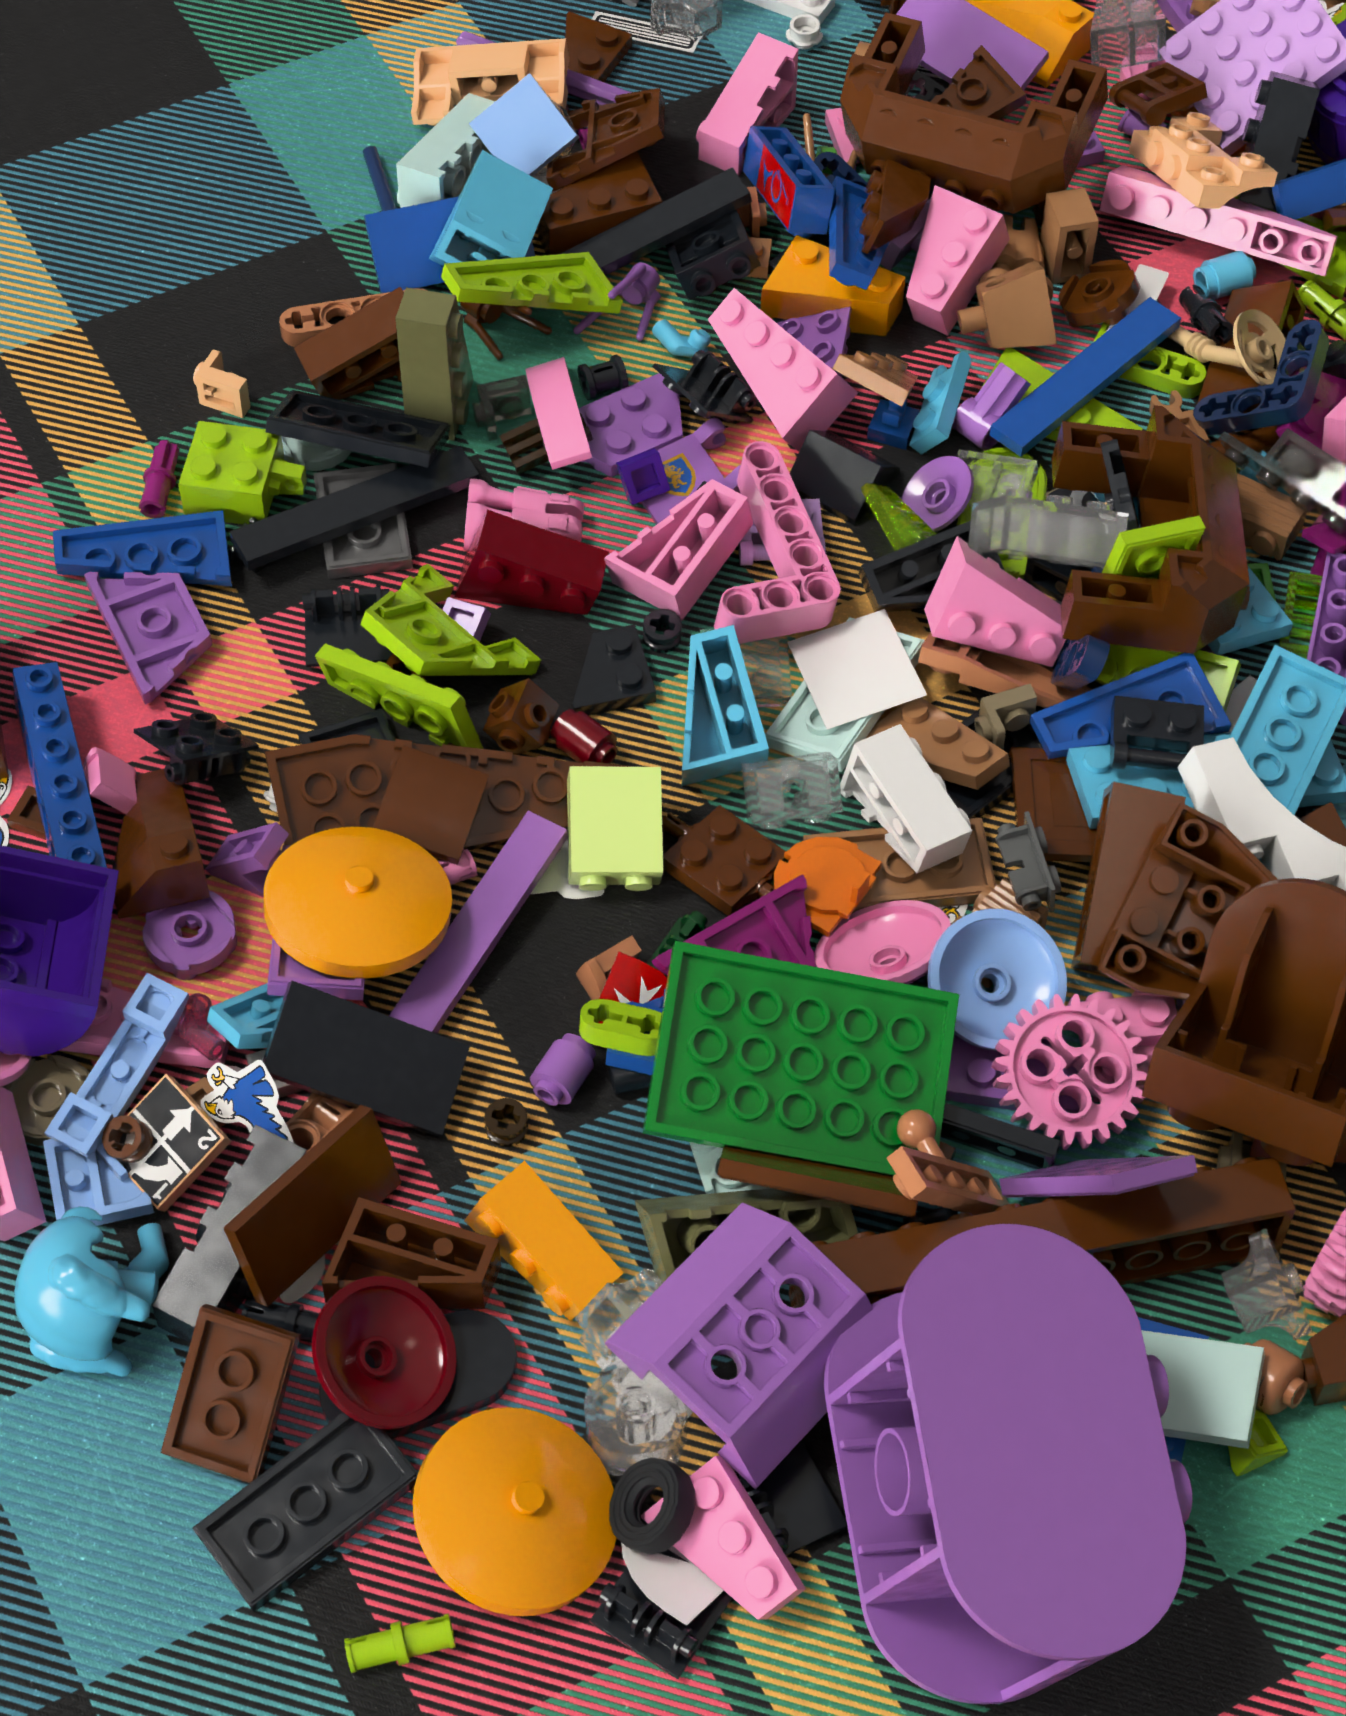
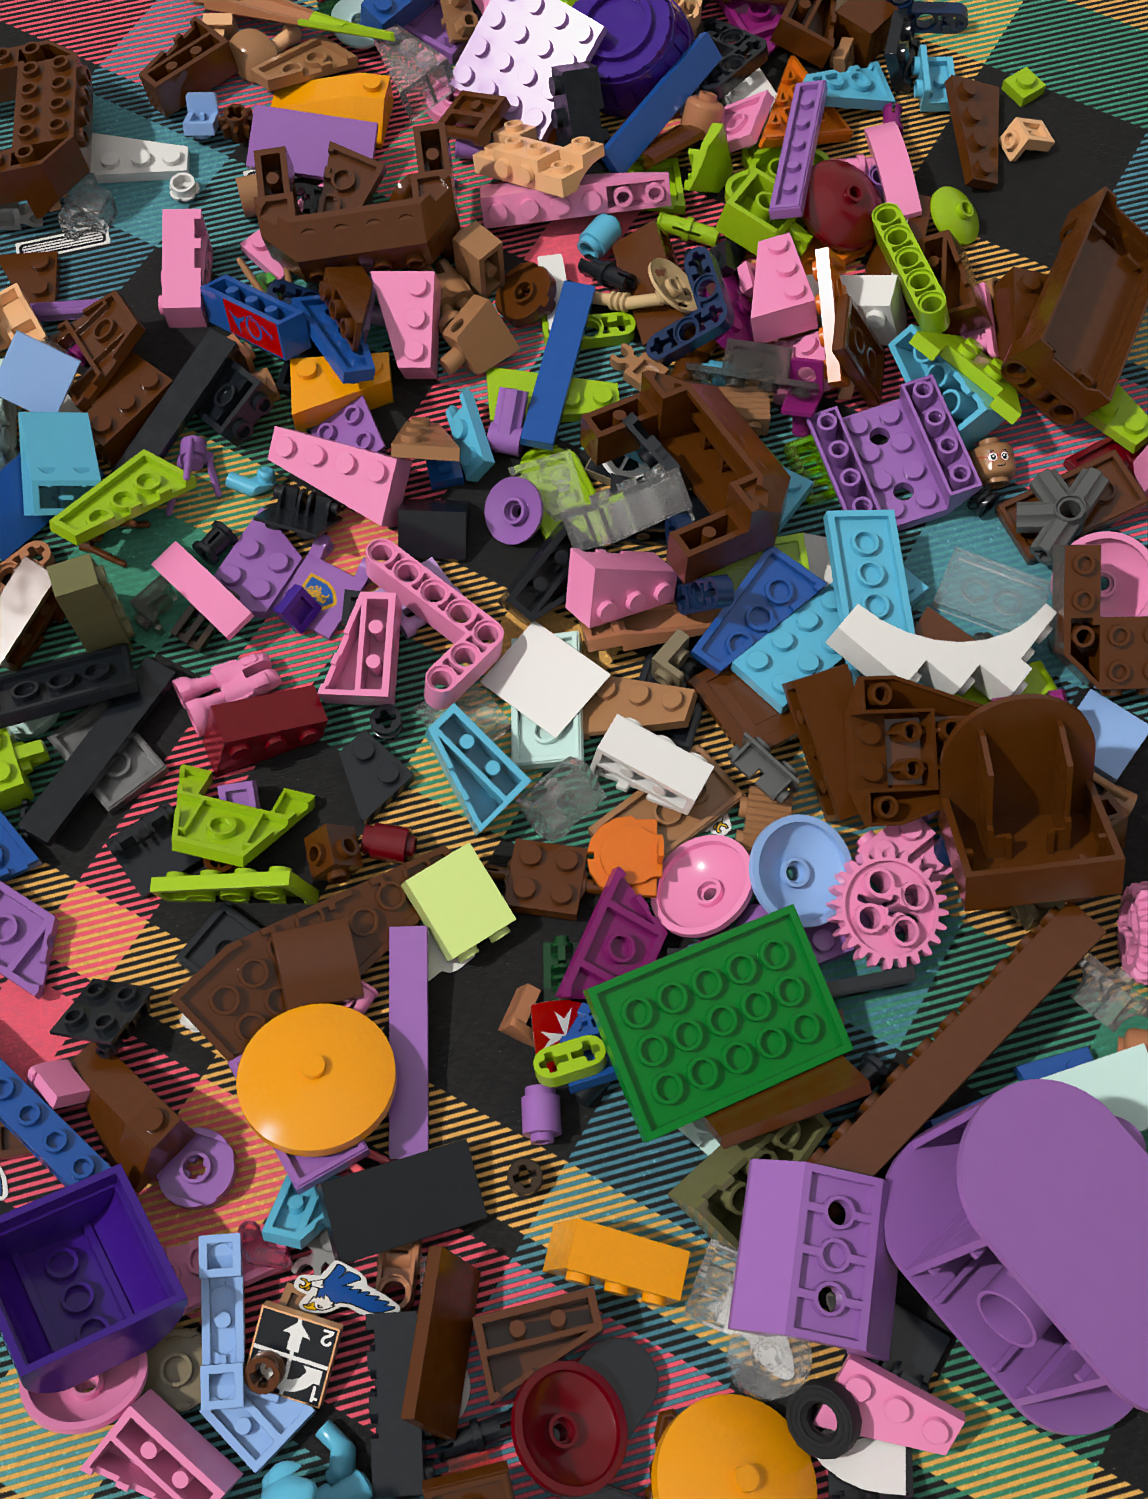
camera: 30 degrees left, 10 degrees up
medium lavender slope [205,822,289,897] -> none
clear neon green slope [861,482,937,551] -> none
nougat plate [887,1109,1009,1215] -> none
medium lavender tile [999,1155,1198,1198] -> none
lime tile [1102,515,1206,579] -> none
black plate [1110,696,1204,771] -> none

